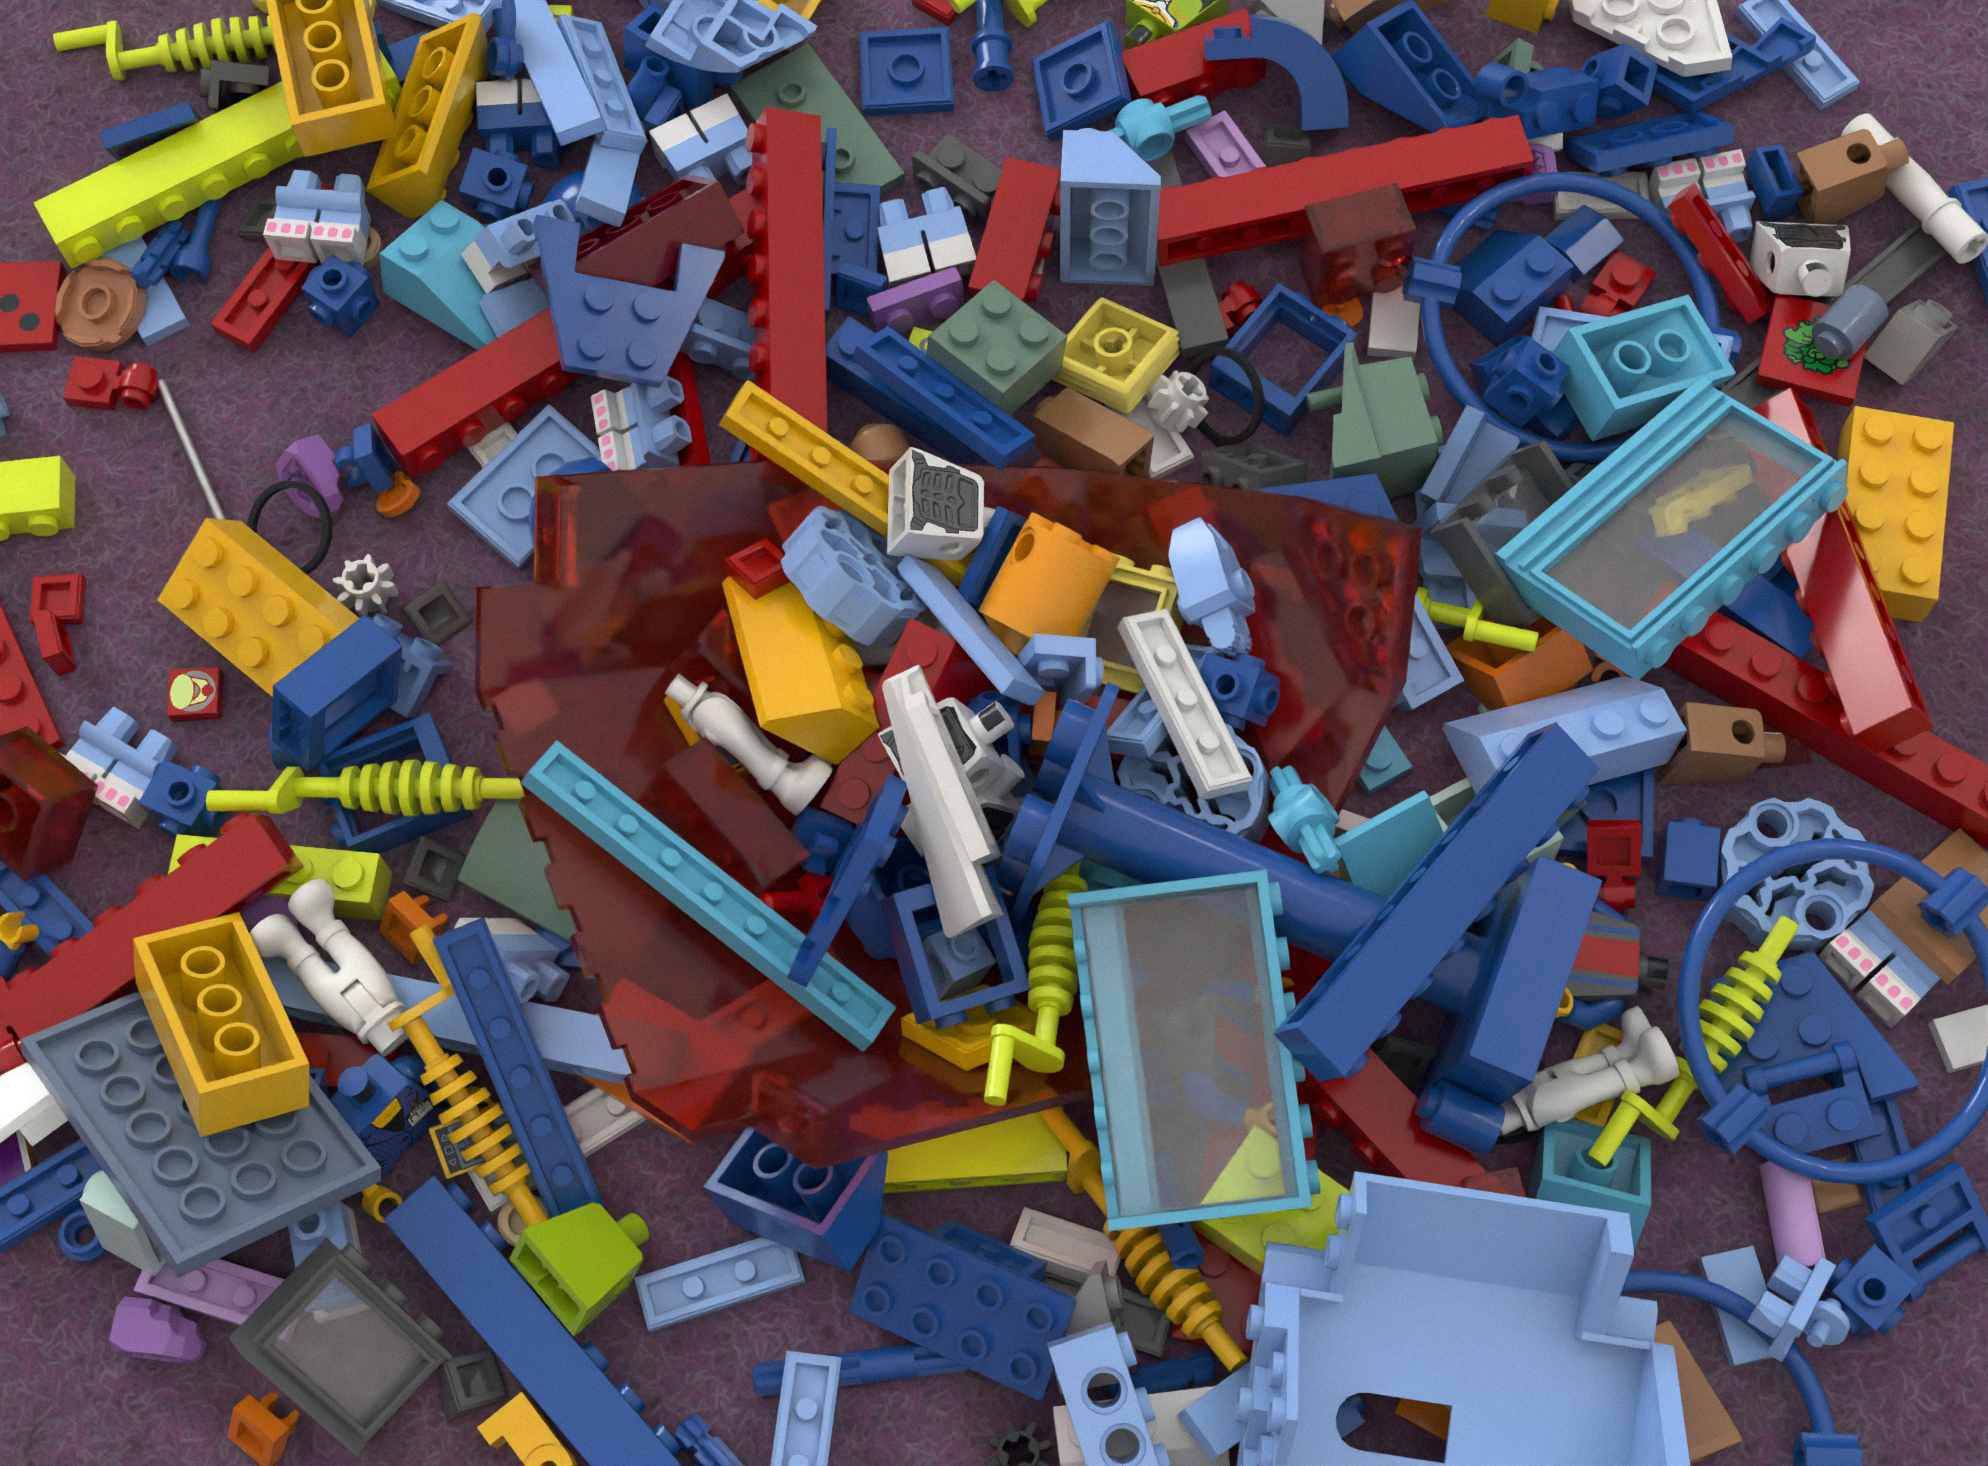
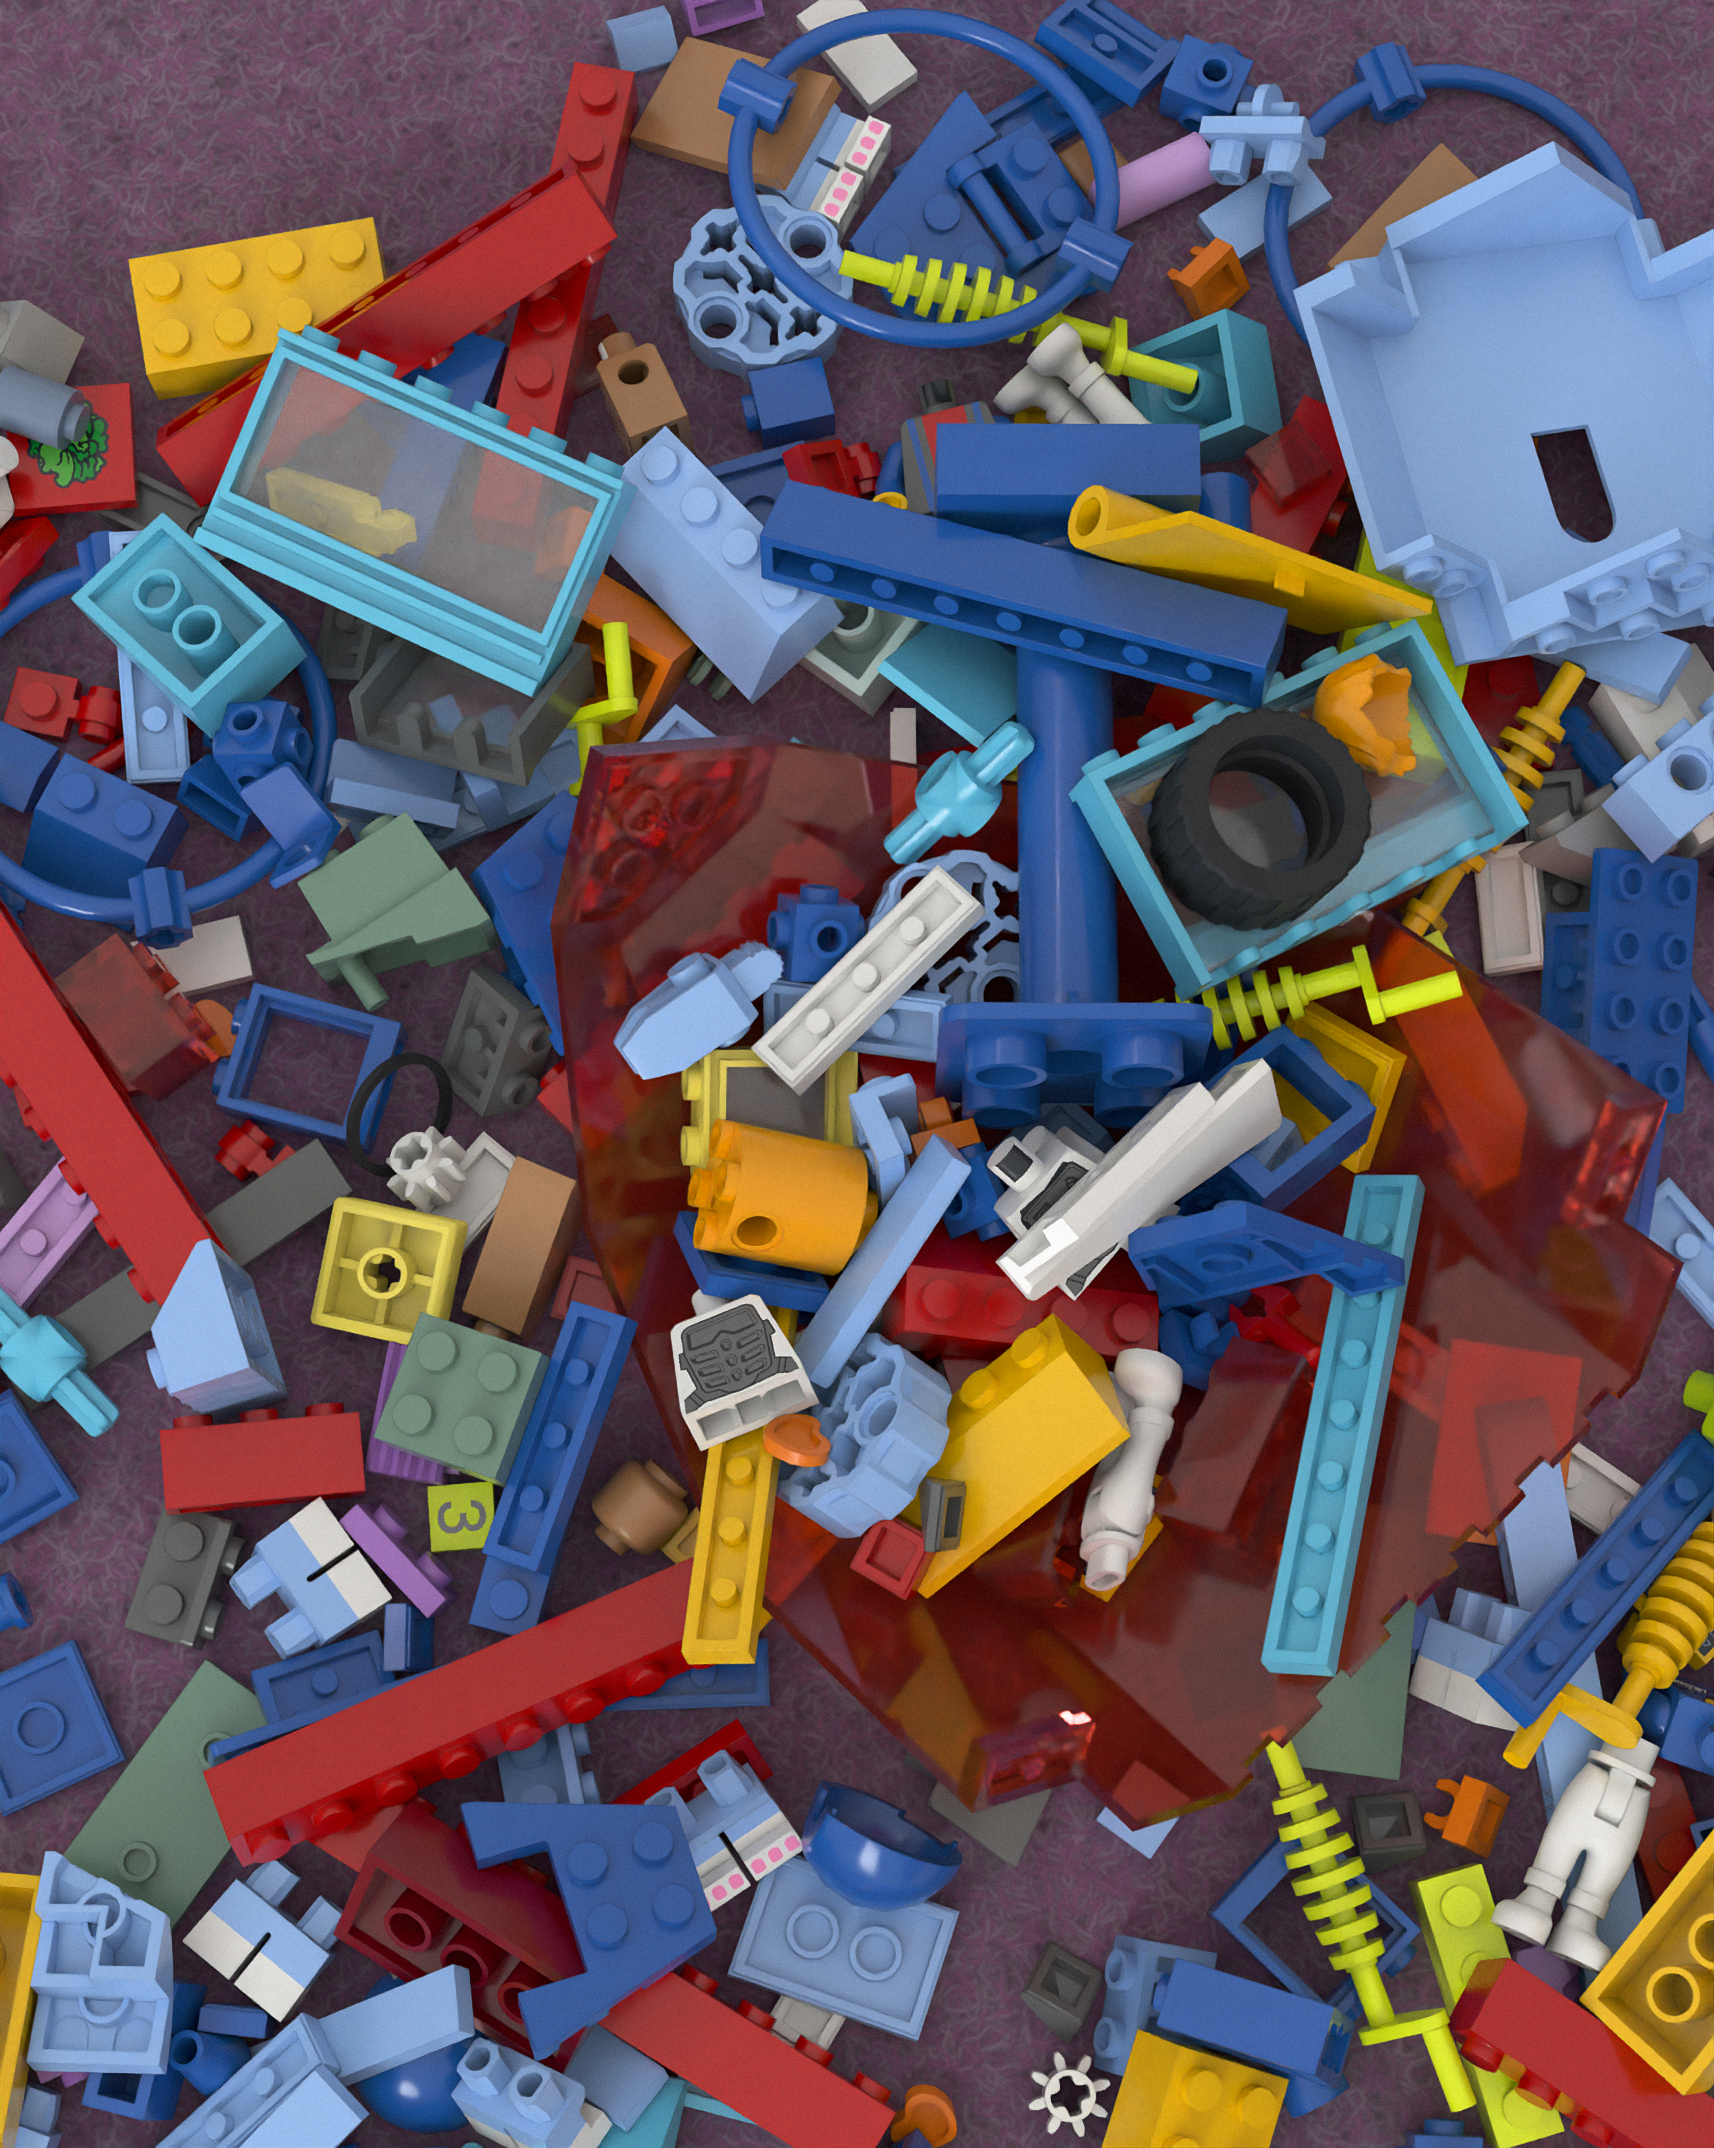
camera: 115 degrees left, 10 degrees up
none -> blue bracket [240,762,342,889]
none -> orange piece [762,1414,831,1467]
none -> dark grey slope [919,1476,966,1553]
none -> yellow door [1068,485,1433,635]
none -> black tyre [1147,708,1372,931]
none -> orange tile [1167,237,1251,321]
none -> light orange hair [1313,653,1416,777]

